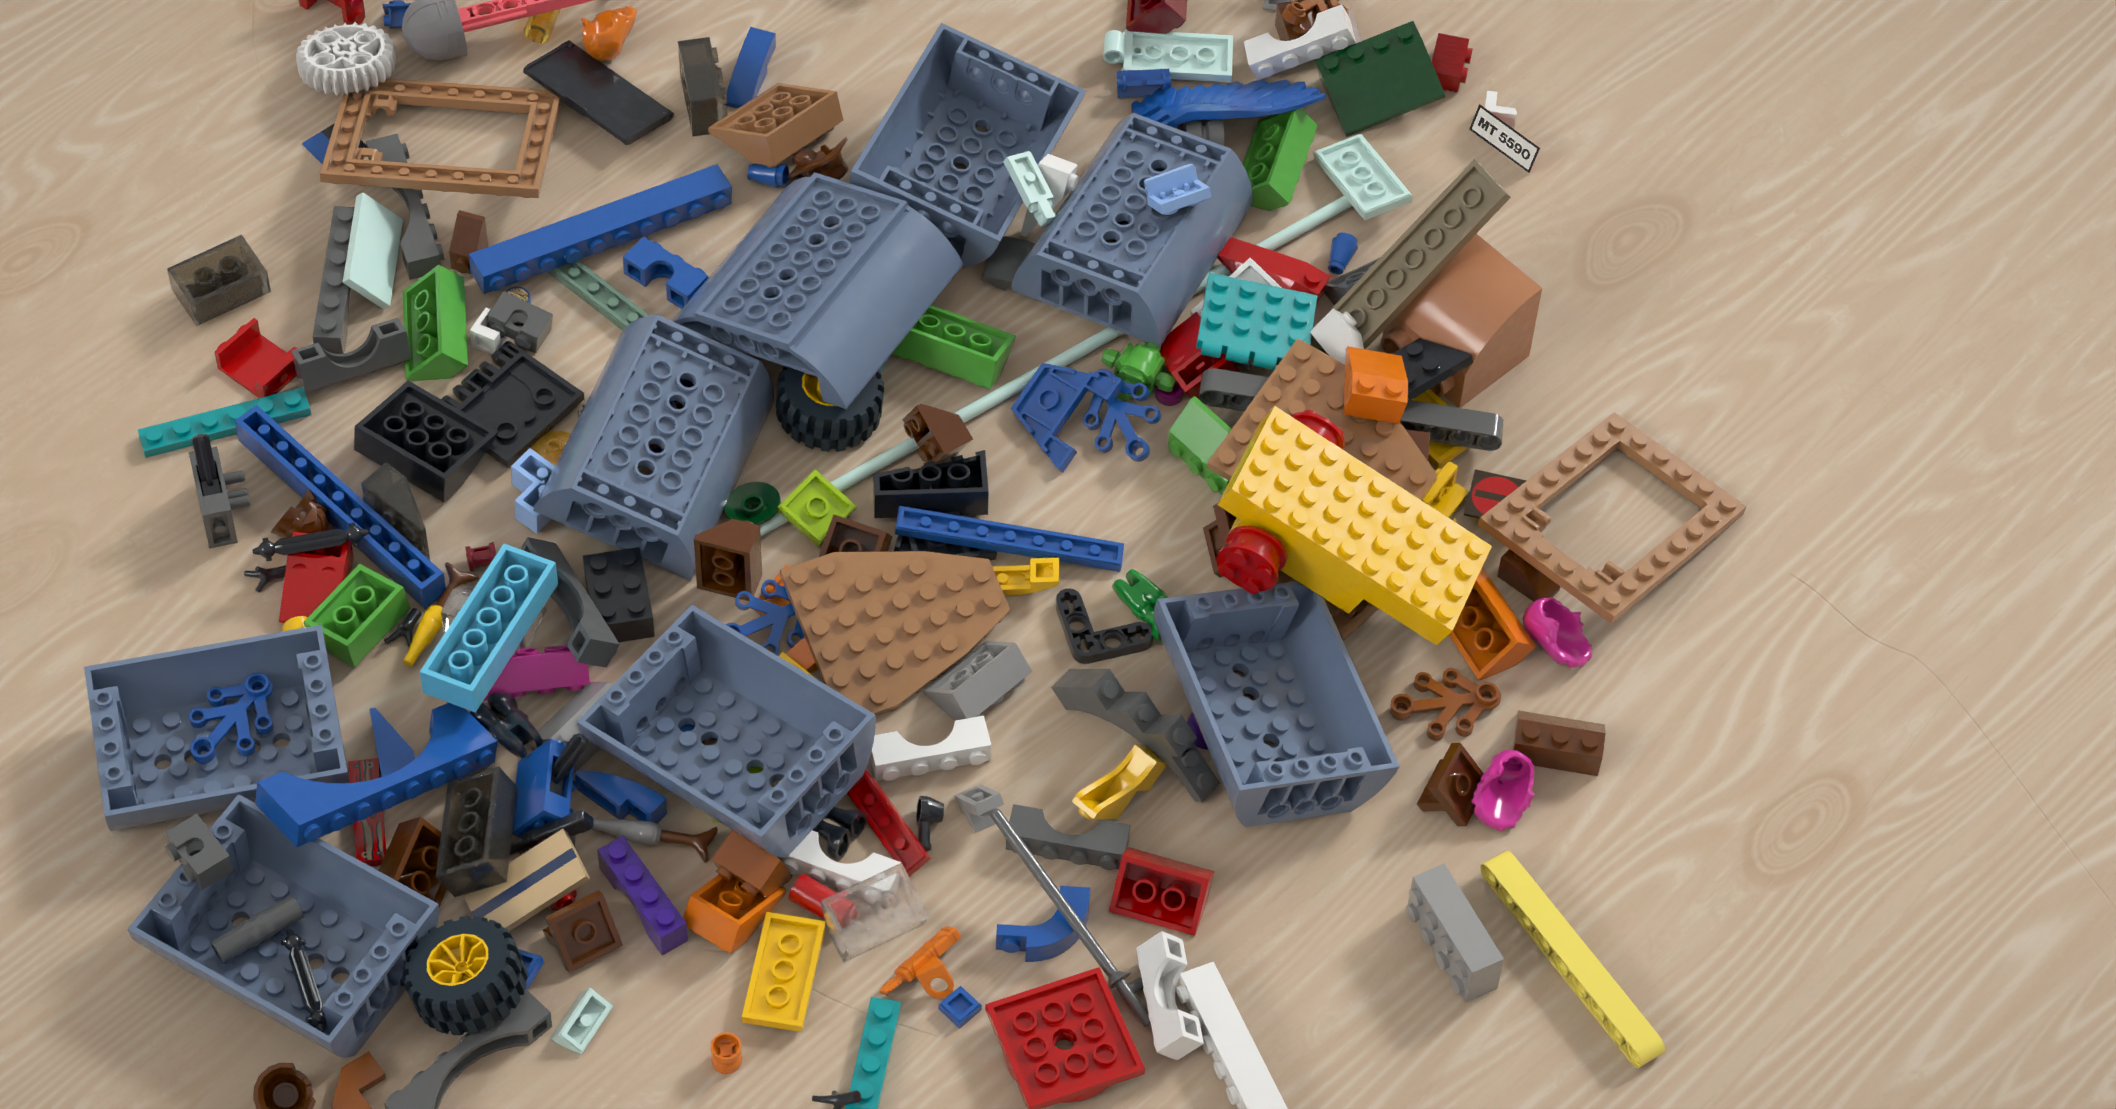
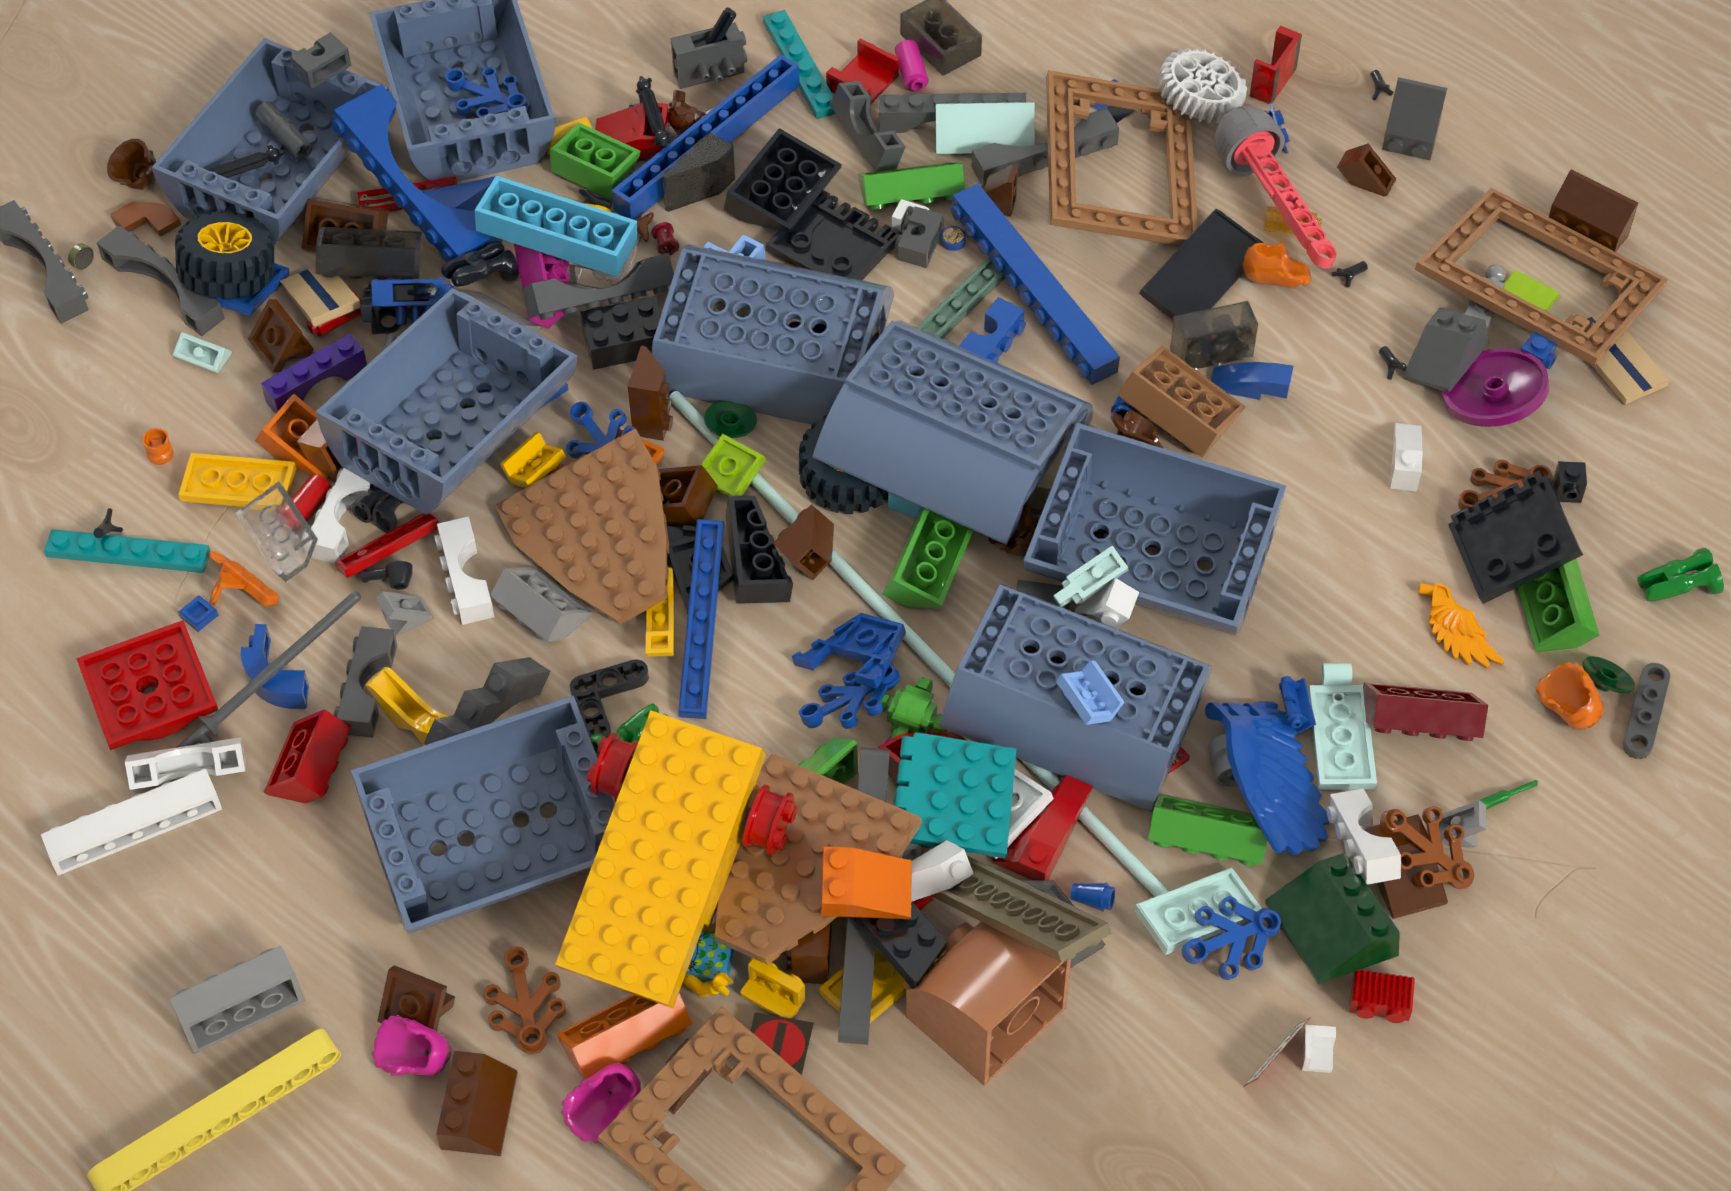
camera: 90 degrees right, 0 degrees up
none -> dark pink brick [895,40,929,91]
none -> blue plant [1182,896,1281,980]

